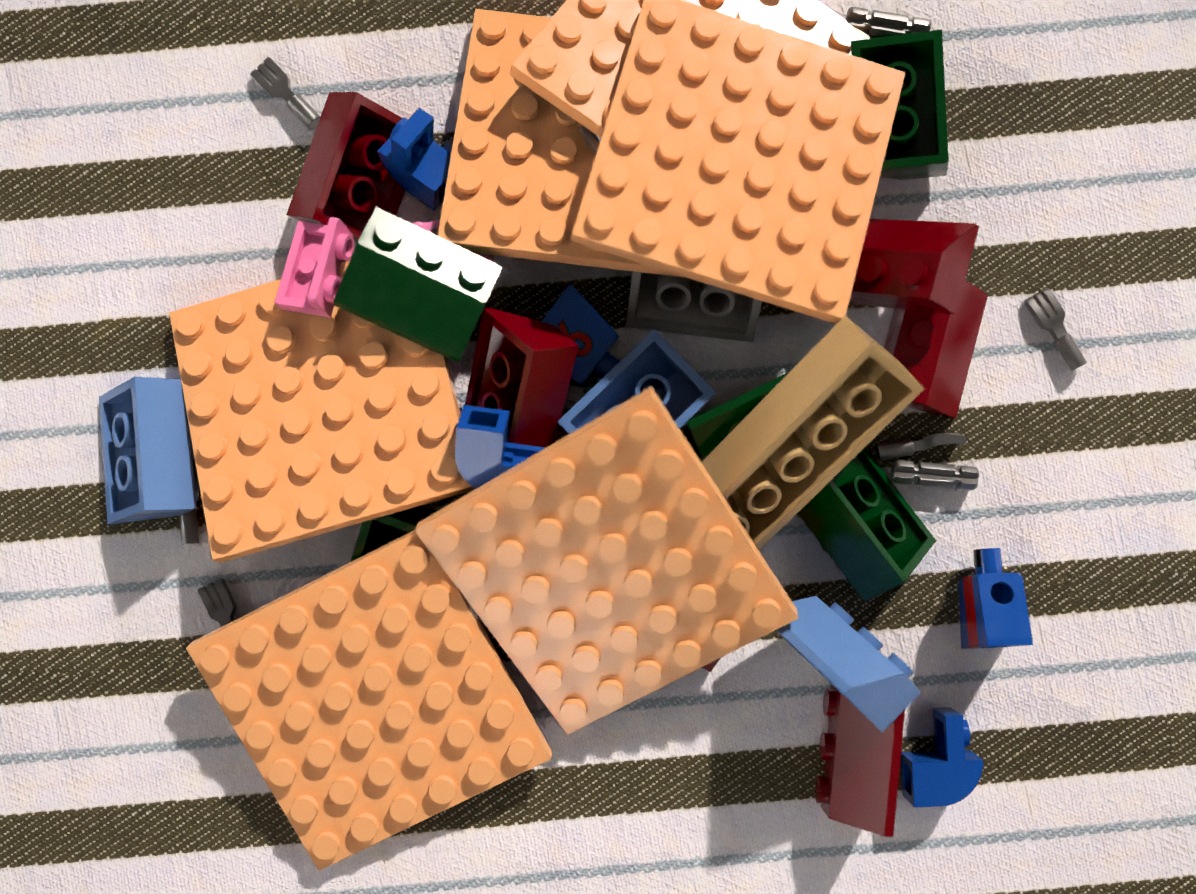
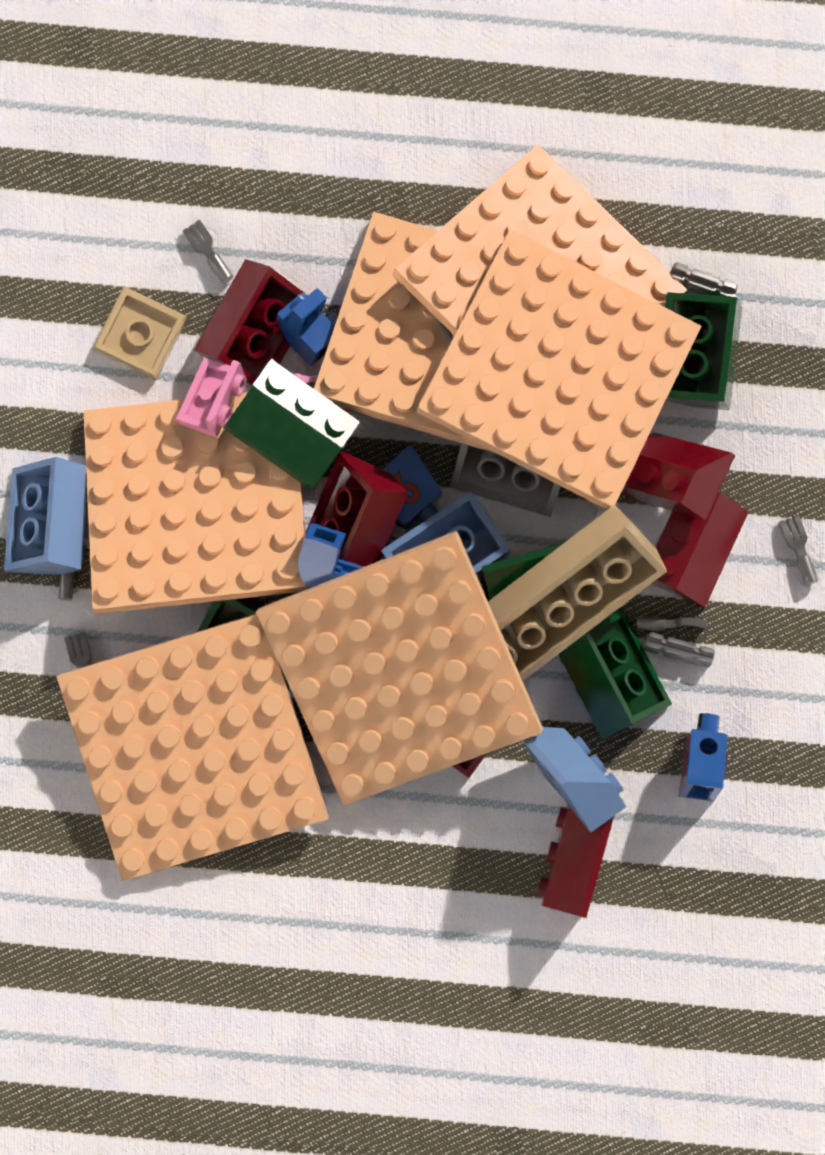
camera: 10 degrees right, 5 degrees down
blue brick [901,707,983,808] -> none
none -> tan tile [93,286,188,381]

